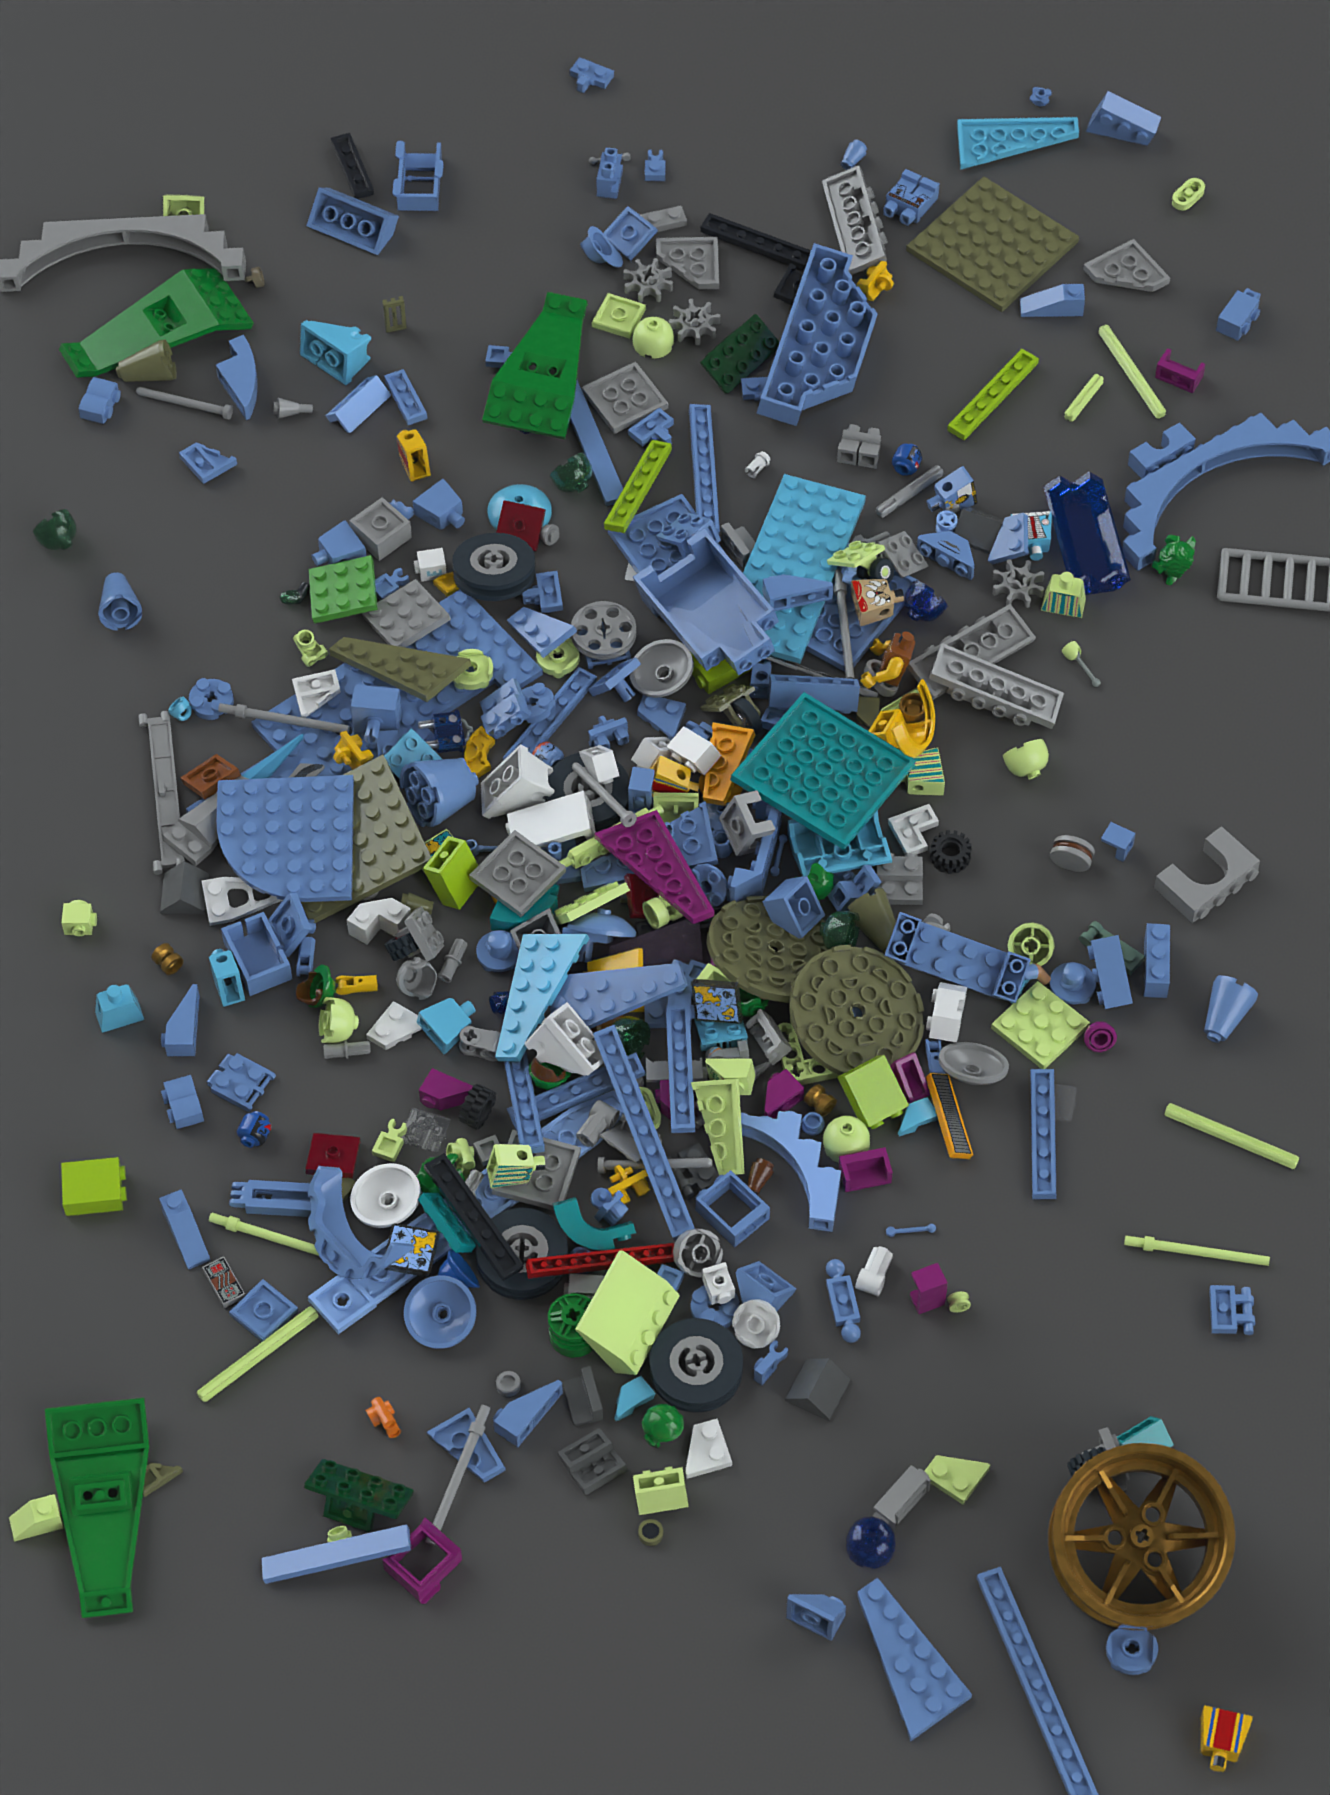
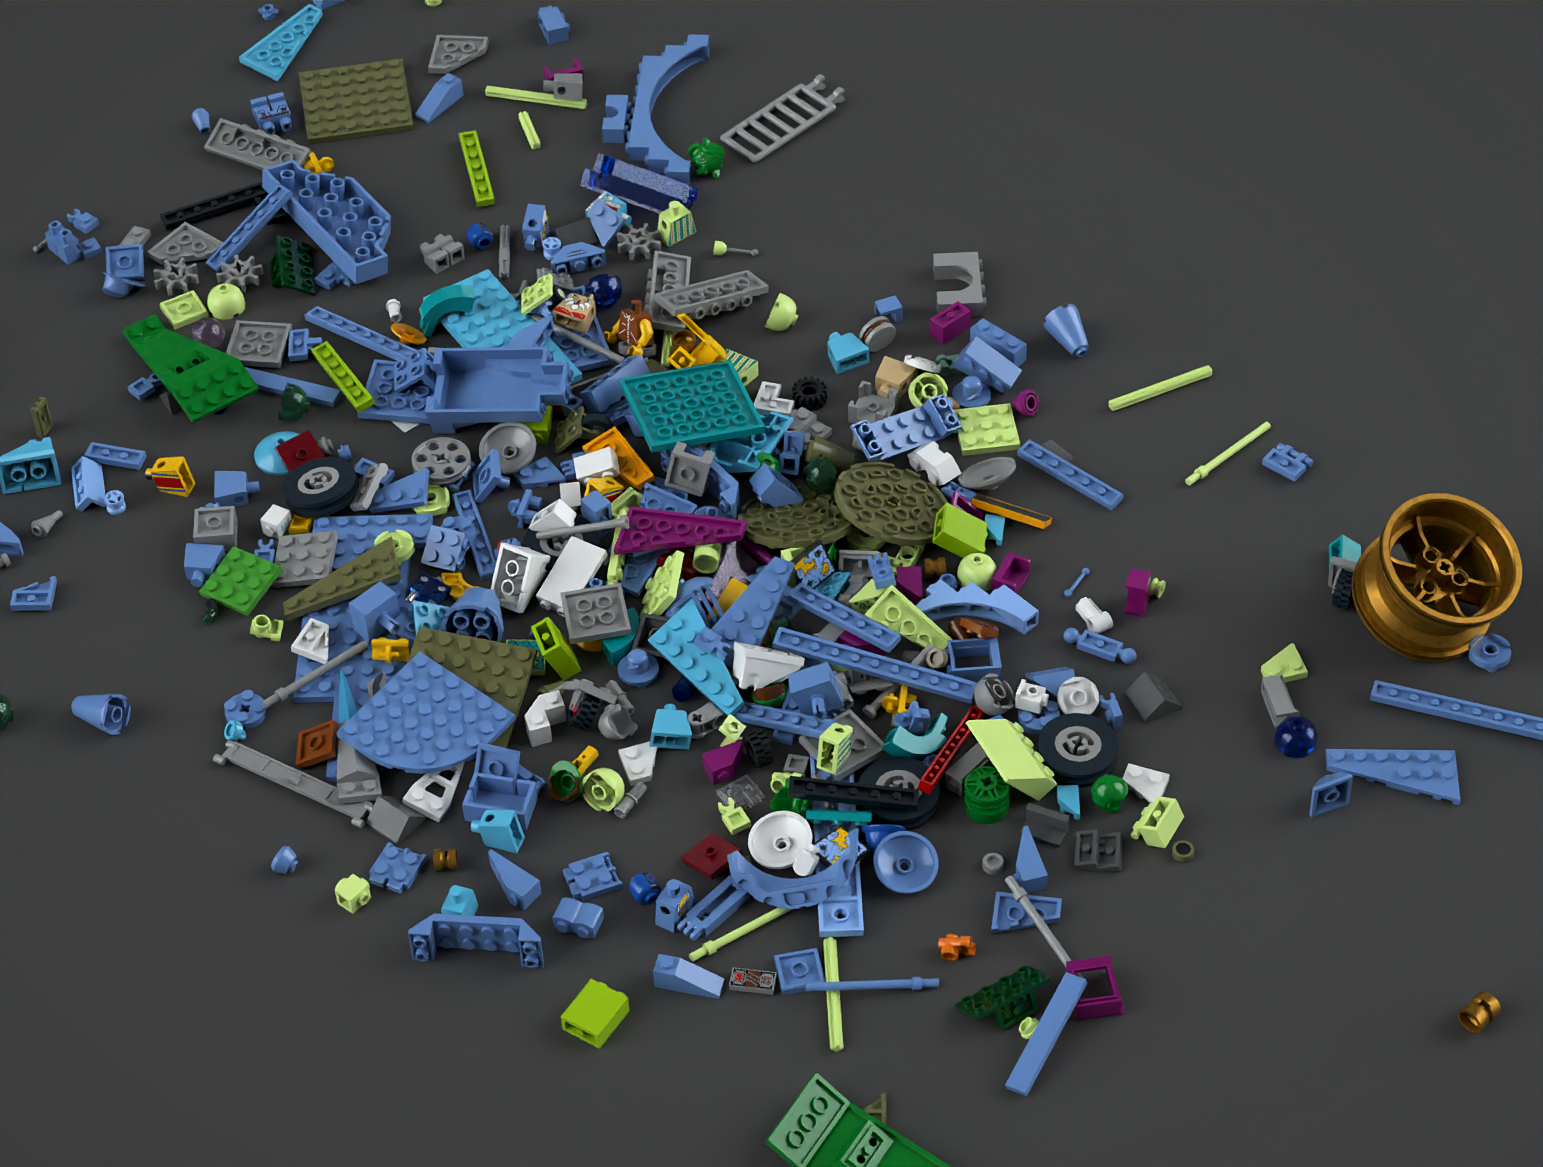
camera: 50 degrees left, 10 degrees down
none -> medium blue plate [77,237,102,259]
none -> light blue wheel [104,490,126,515]
none -> clear purple piece [191,317,225,349]
none -> medium blue tile [205,183,293,273]
none -> medium blue cone [271,846,298,874]
none -> medium blue plate [338,444,353,461]
none -> light grey hinge [350,463,388,512]
none -> medium blue plate [369,842,428,894]
none -> light orange dish [391,323,427,345]
none -> medium blue slope [408,913,544,968]
none -> teal arch [419,285,476,337]
none -> light grey torso [543,73,583,101]
none -> medium blue torso [655,879,696,933]
none -> medium blue tile [689,582,724,628]
none -> medium blue plate [693,626,733,661]
none -> yellowish green bracket [719,715,746,747]
none -> medium blue brick [788,662,844,720]
none -> white arm [793,843,820,876]
none -> medium blue bar [805,977,939,992]
none -> medium azure torso [827,332,869,375]
none -> light grey panel [848,380,898,424]
none -> medium blue hinge [867,552,896,590]
none -> tan torso [875,356,917,398]
none -> white tile [904,355,942,373]
none -> dark tan tile [926,648,948,669]
none -> magenta panel [930,301,971,345]
none -> dark orange wing [959,617,999,640]

